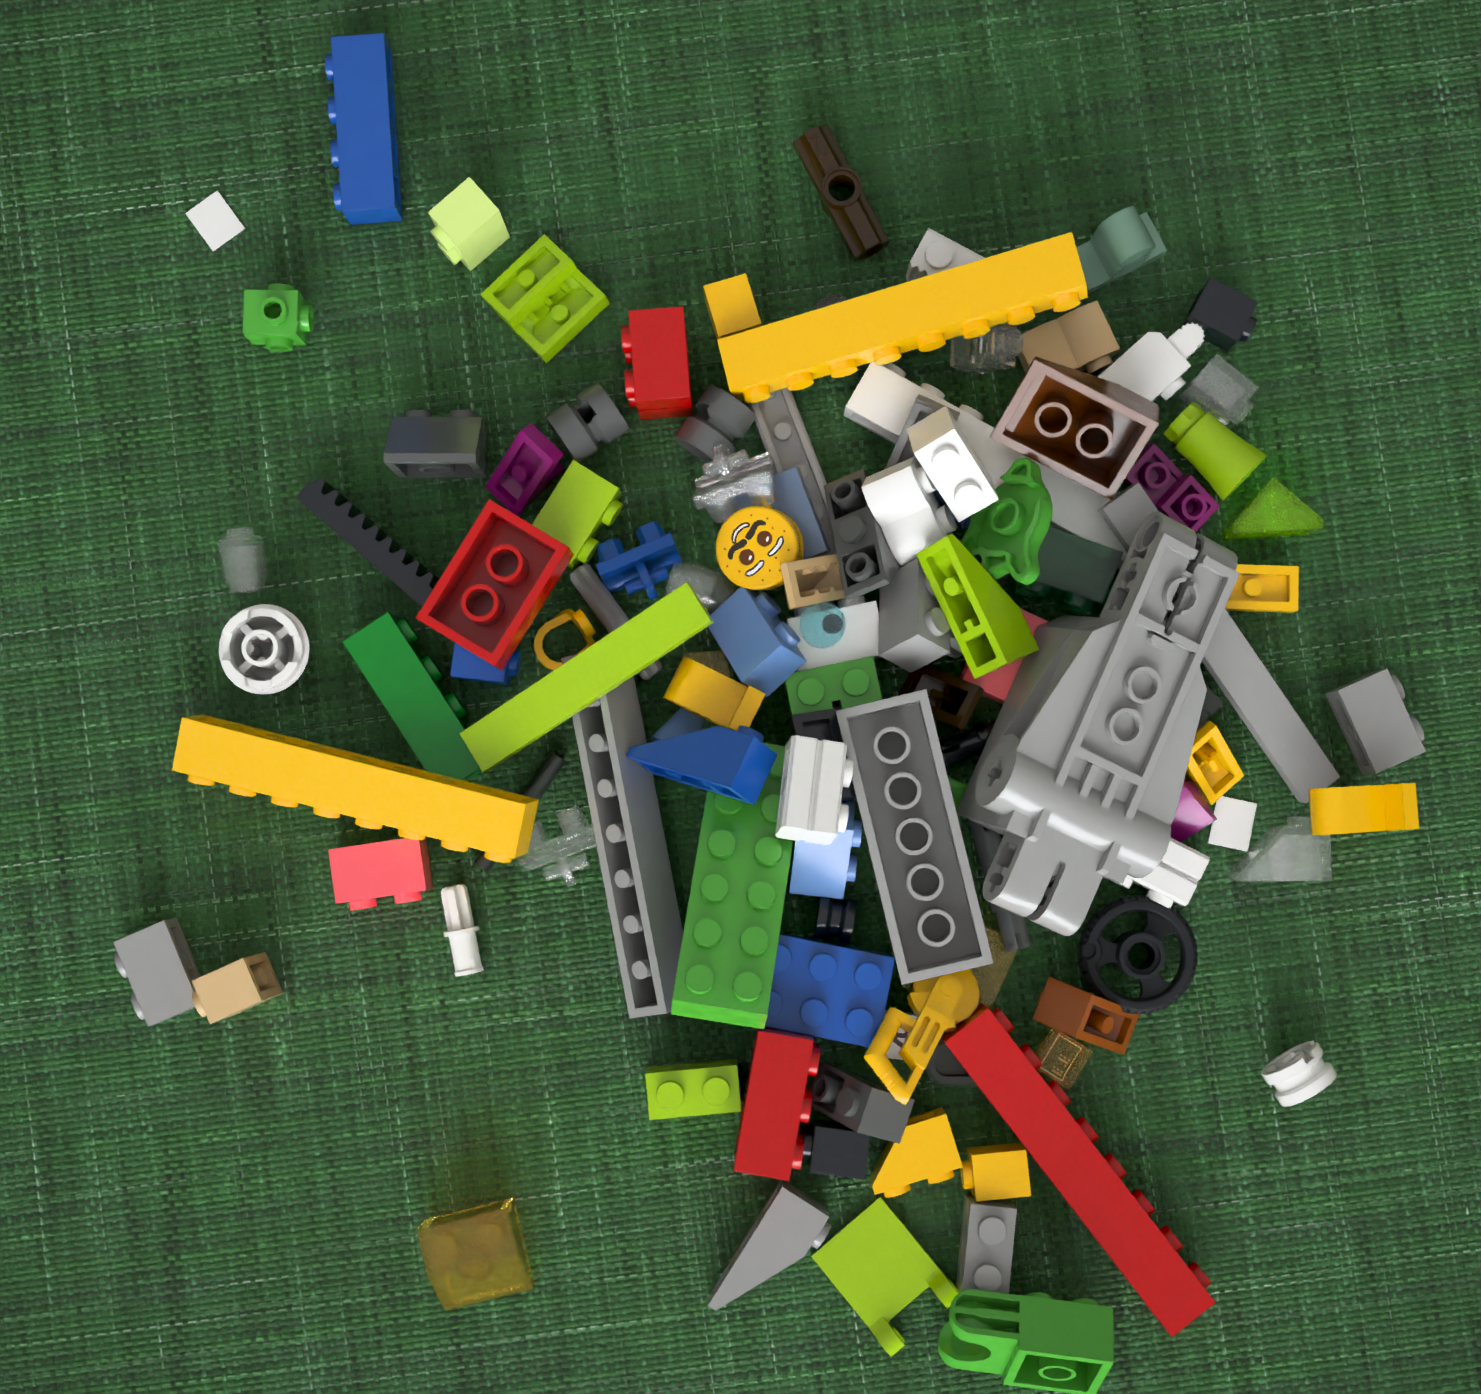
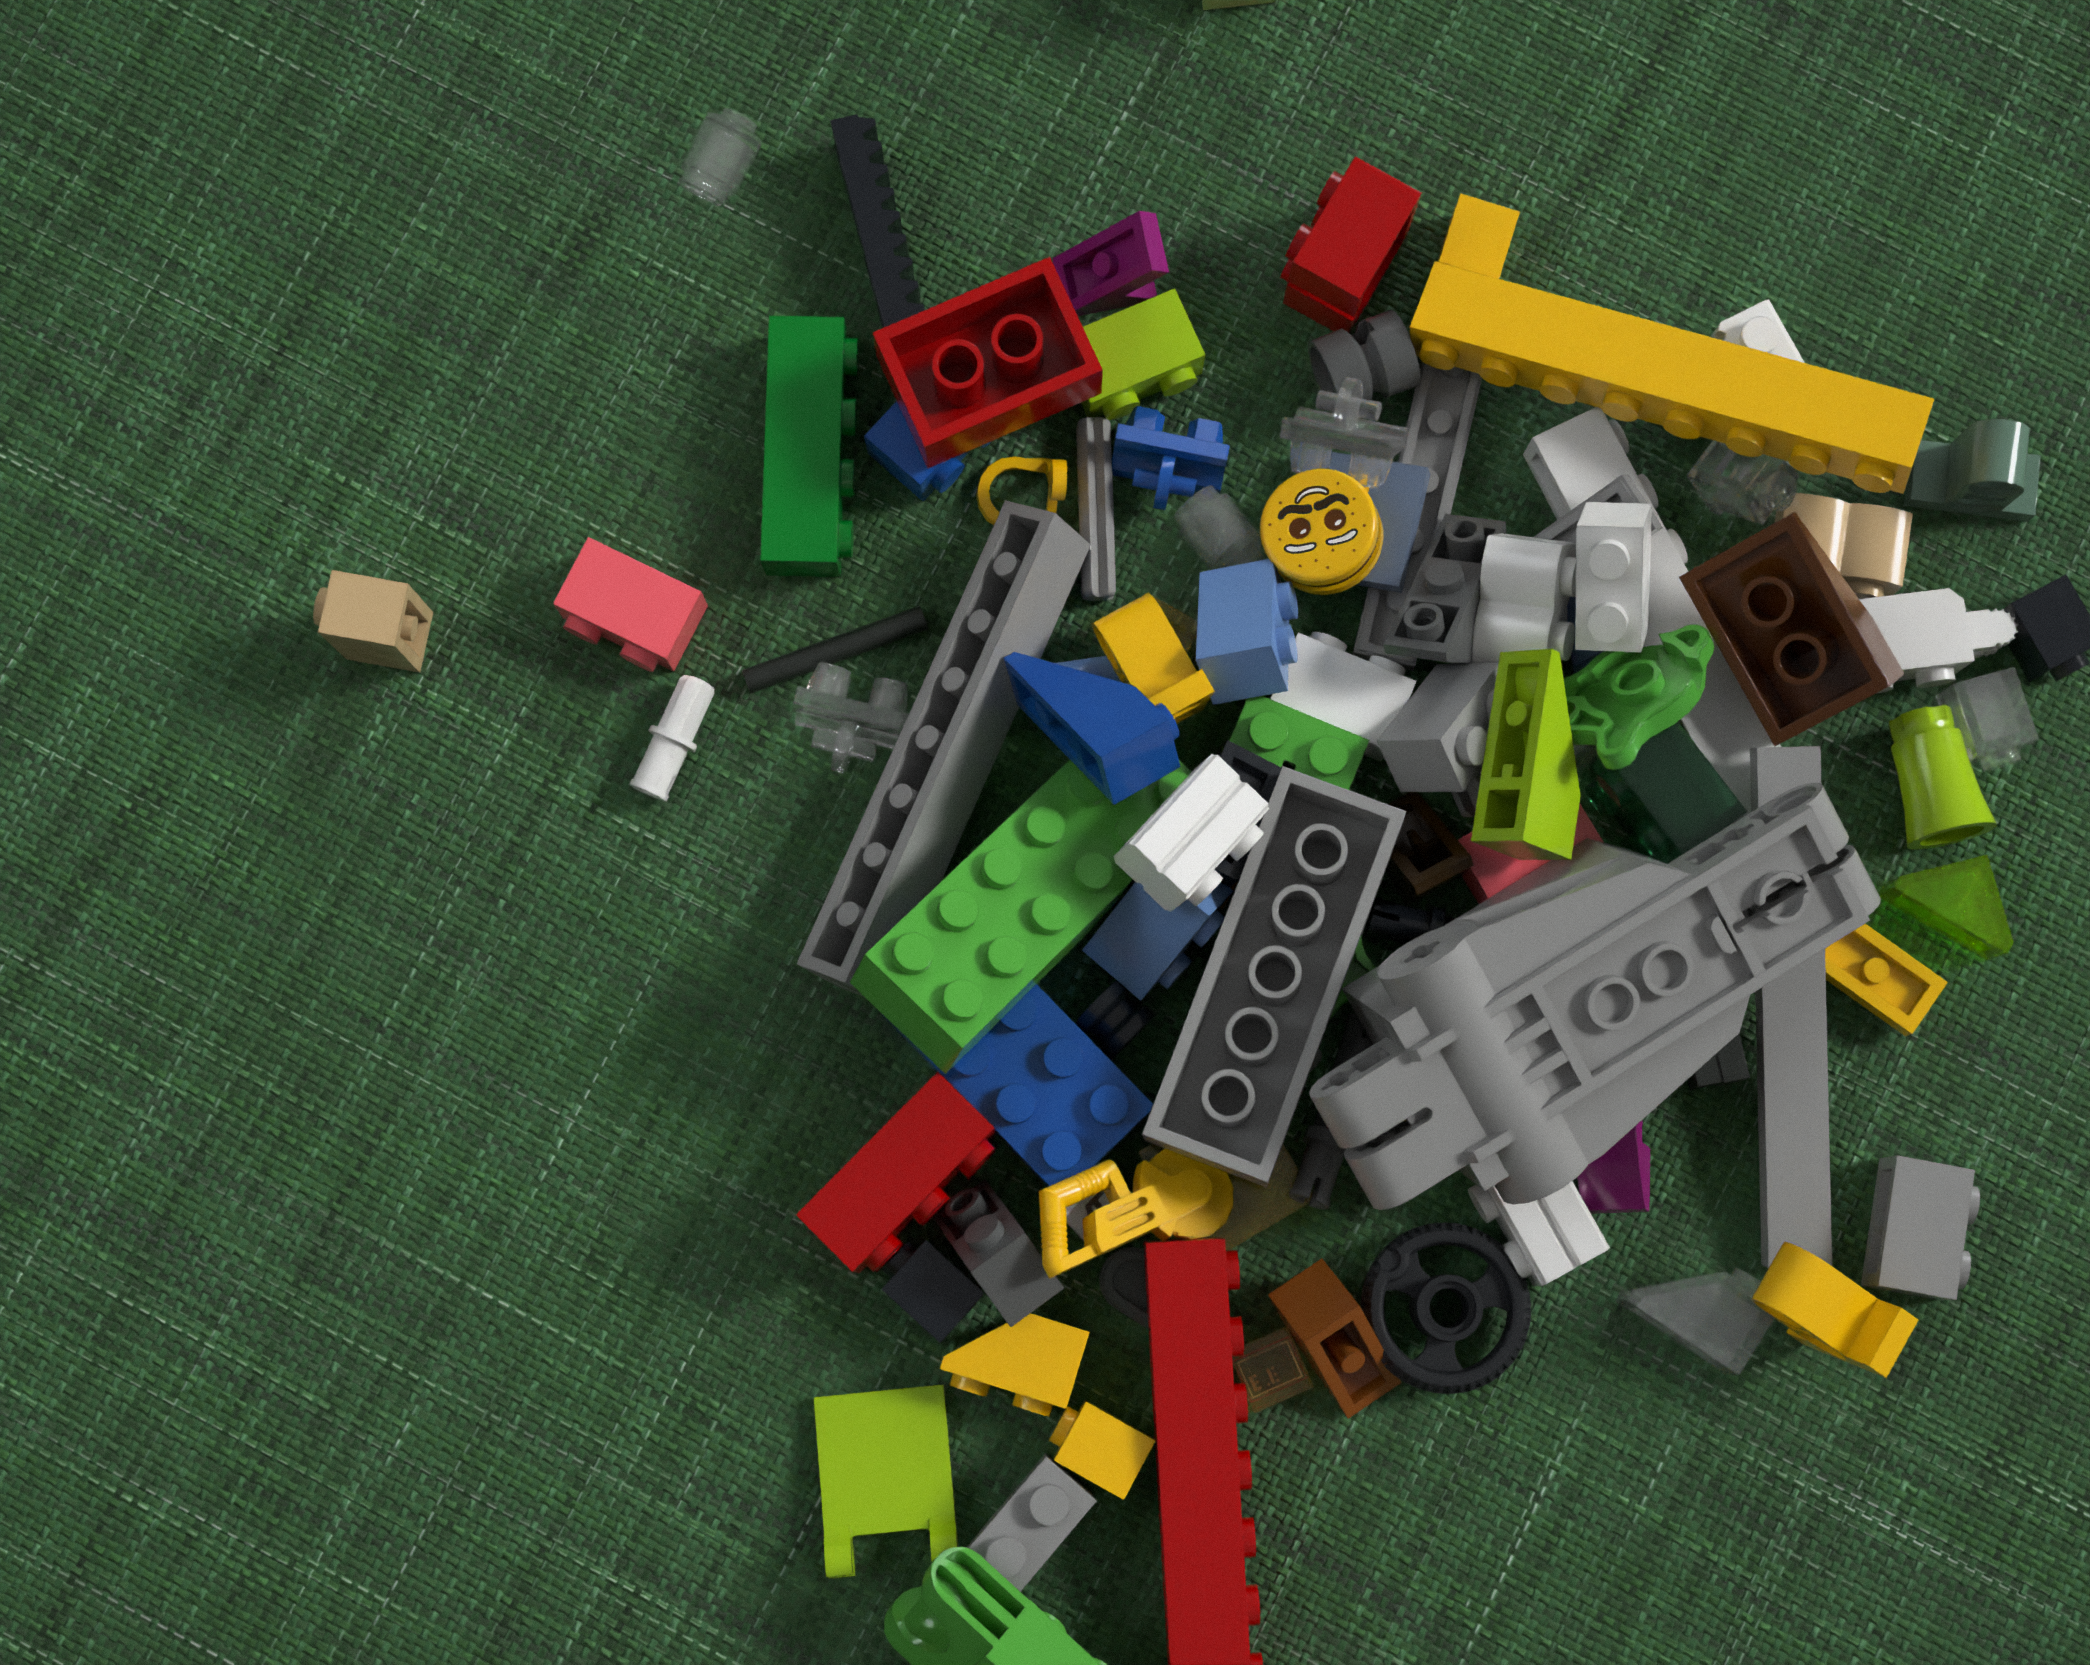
camera: 30 degrees right, 5 degrees down
light grey brick [113,918,201,1027] -> none
yellow brick [172,714,539,863] -> none
white cone [219,604,309,695] -> none
dark grey slope [383,410,488,478] -> none
clear yellow slope [417,1198,535,1311] -> none
lime tile [459,582,714,772] -> none
lime slope [480,234,610,364] -> none
dark grey wheel [545,381,630,464] -> none
lime brick [645,1059,742,1120] -> none
light grey slope [708,1180,831,1311] -> none
tan slope [780,554,846,611] -> none
dark brown piece [793,125,889,262] -> none
clear light blue tile [799,602,846,649] -> none
magenta slope [1123,443,1220,533] -> none
yellow slope [1185,721,1244,806] -> none
white sticker [1208,796,1257,852] -> none
white wheel [1261,1040,1337,1107] -> none

